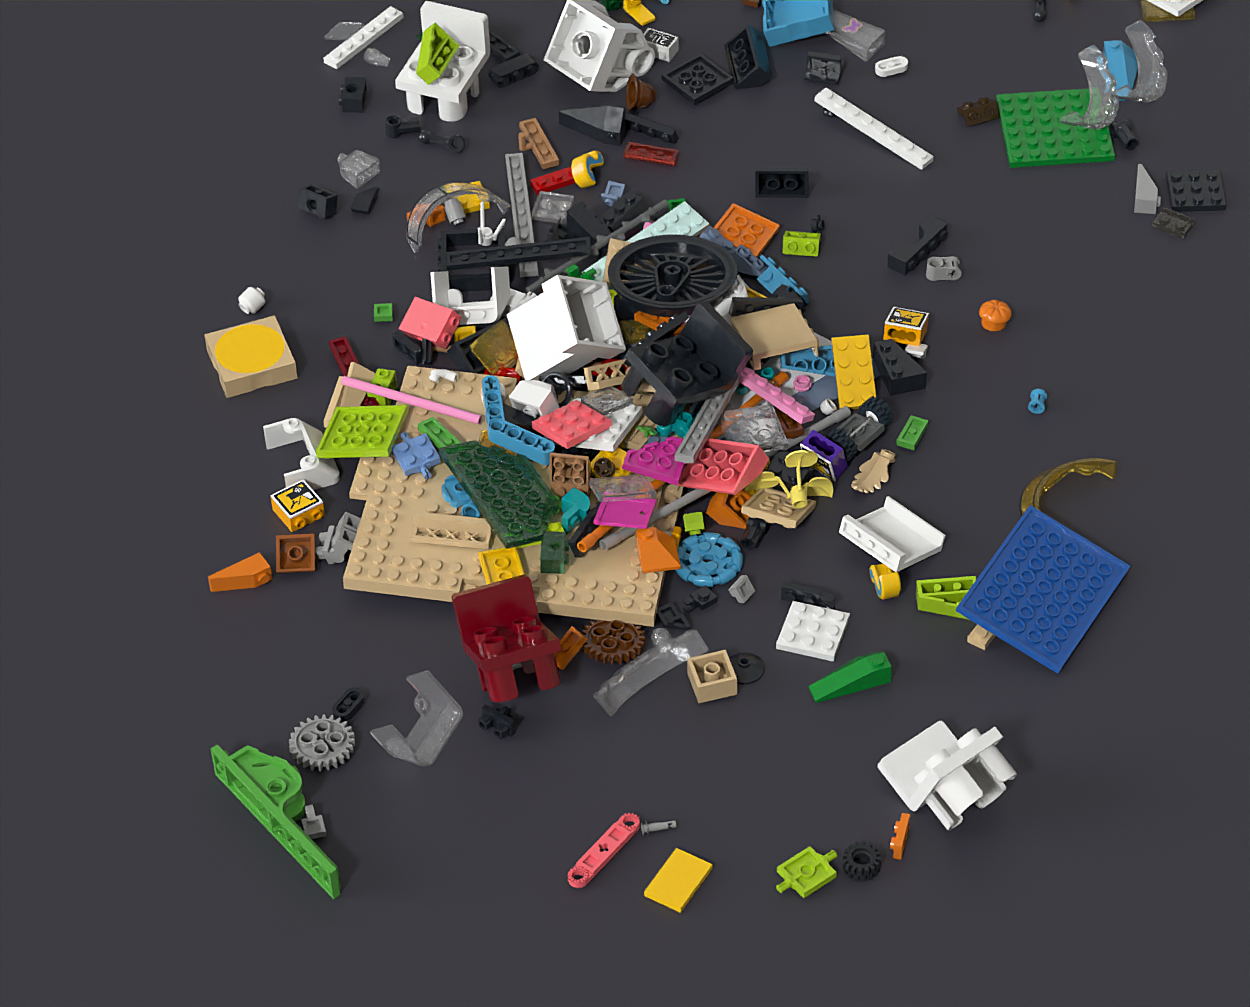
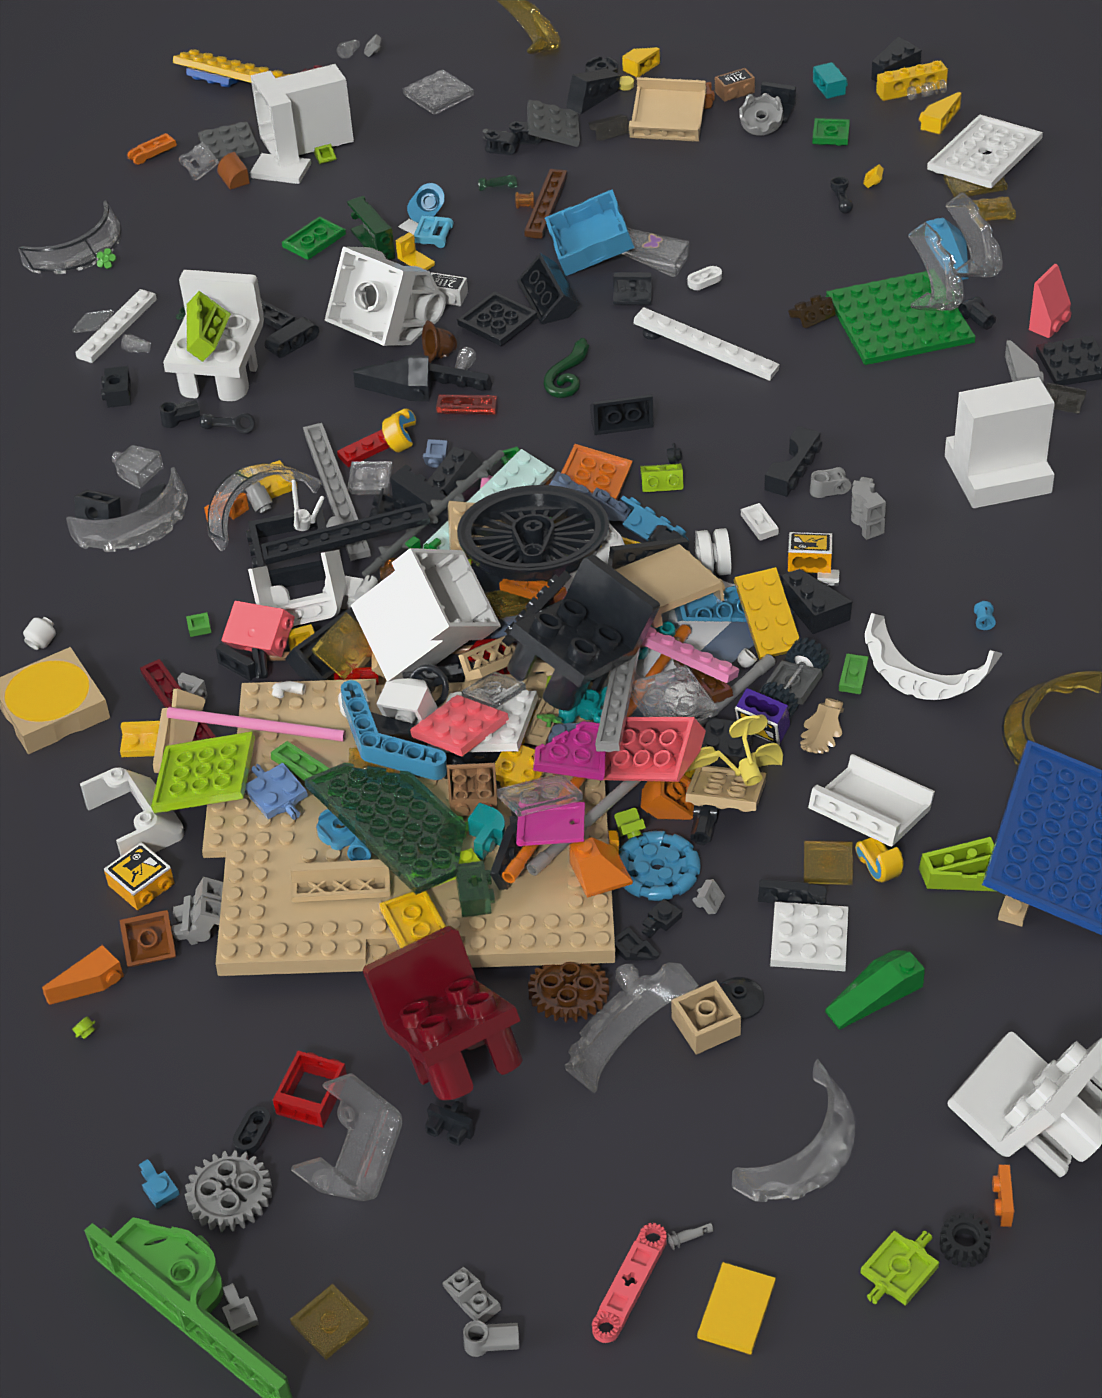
camera: 10 degrees left, 0 degrees up
lime bracket [367,369,398,406] -> none
medium nougat plate [518,118,559,169] -> none
orange plate [555,626,587,670] -> none
dark brown wheel [594,457,616,479] -> none
bright pink plate [793,375,812,392] -> none
orange piece [979,300,1012,331] -> none
none -> clear windscreen [66,467,188,552]
none -> lime plate [72,1016,95,1039]
none -> yellow bracket [120,721,160,757]
none -> dark azure plate [139,1159,179,1209]
none -> light grey bracket [177,672,208,700]
none -> red window [273,1051,348,1128]
none -> clear yellow plate [290,1284,369,1360]
none -> light grey slope [442,1266,501,1323]
none -> clear cone [455,347,476,370]
none -> light grey piece [463,1320,519,1357]
none -> dark green plant [544,338,589,398]
none -> white wheel [695,528,731,576]
none -> clear windscreen [732,1059,855,1202]
none -> white plate [741,503,779,540]
none -> clear yellow plate [804,841,853,885]
none -> light grey hips [851,477,886,540]
none -> white windscreen [865,613,1002,700]
none -> white piece [945,377,1055,508]
none -> clear yellow plate [972,197,1016,223]
none -> coral slope [1029,264,1071,338]

